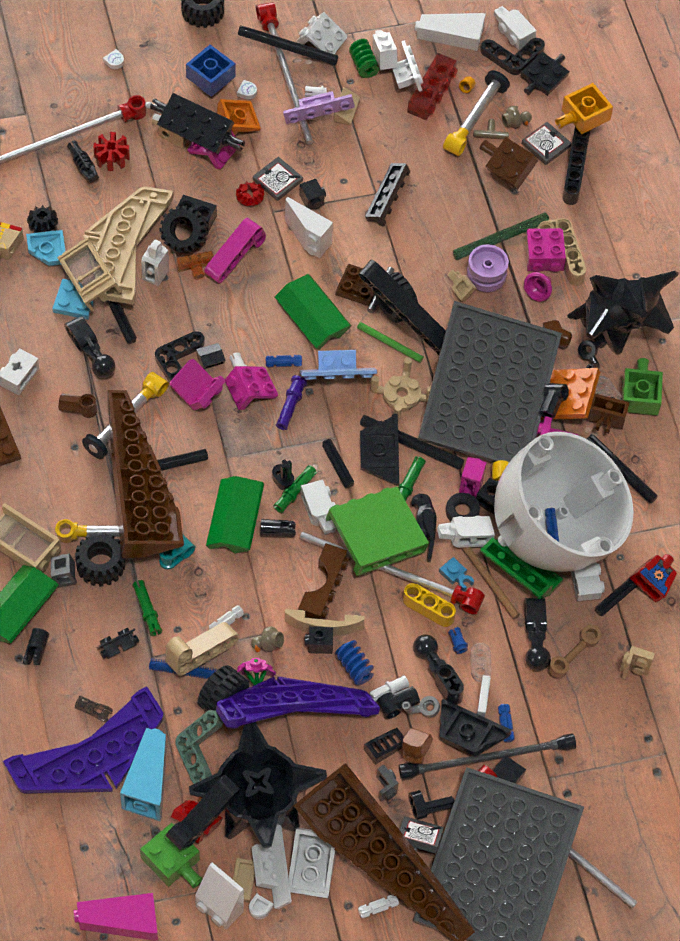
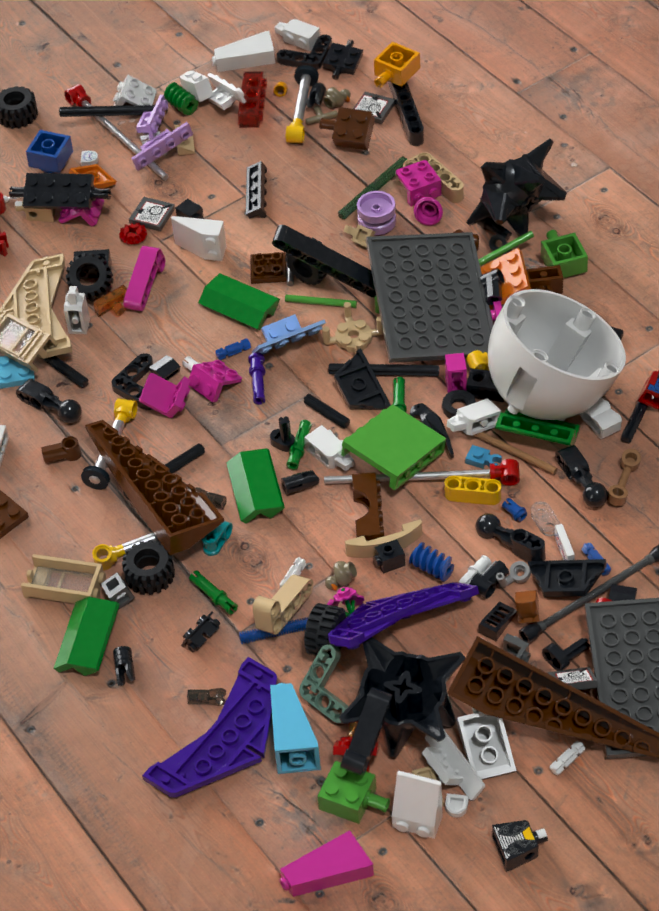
camera: 15 degrees left, 10 degrees down
none -> lavender bracket [136,94,168,139]
none -> clear smoke bar [195,487,227,510]
none -> black hinge [306,83,326,108]
none -> bright green bar [478,231,534,267]

